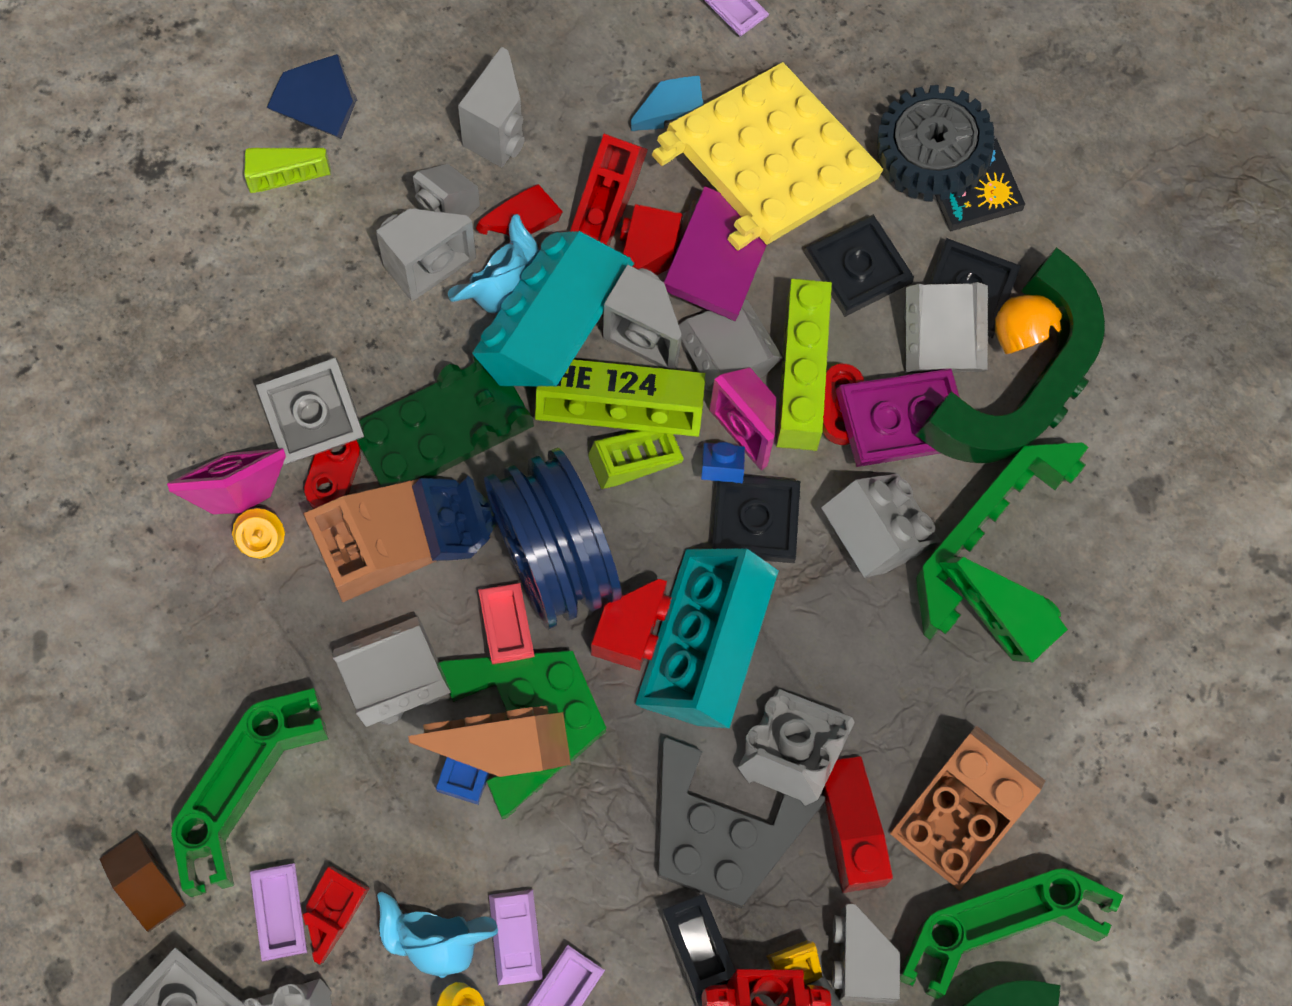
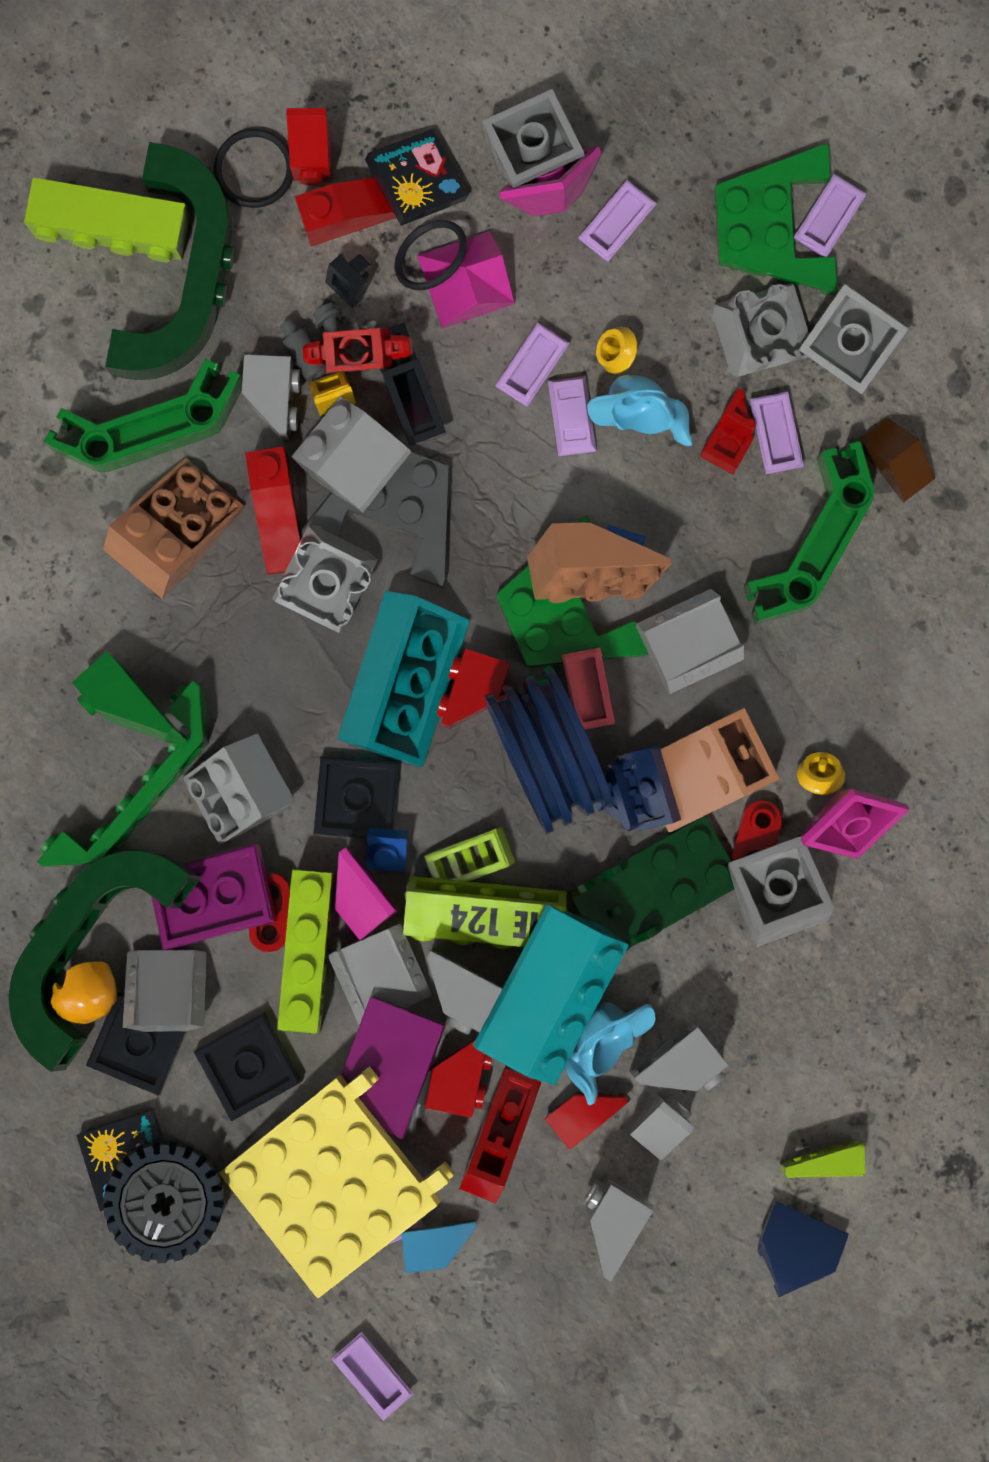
camera: 175 degrees left, 15 degrees up
none -> light grey slope [292,396,411,513]

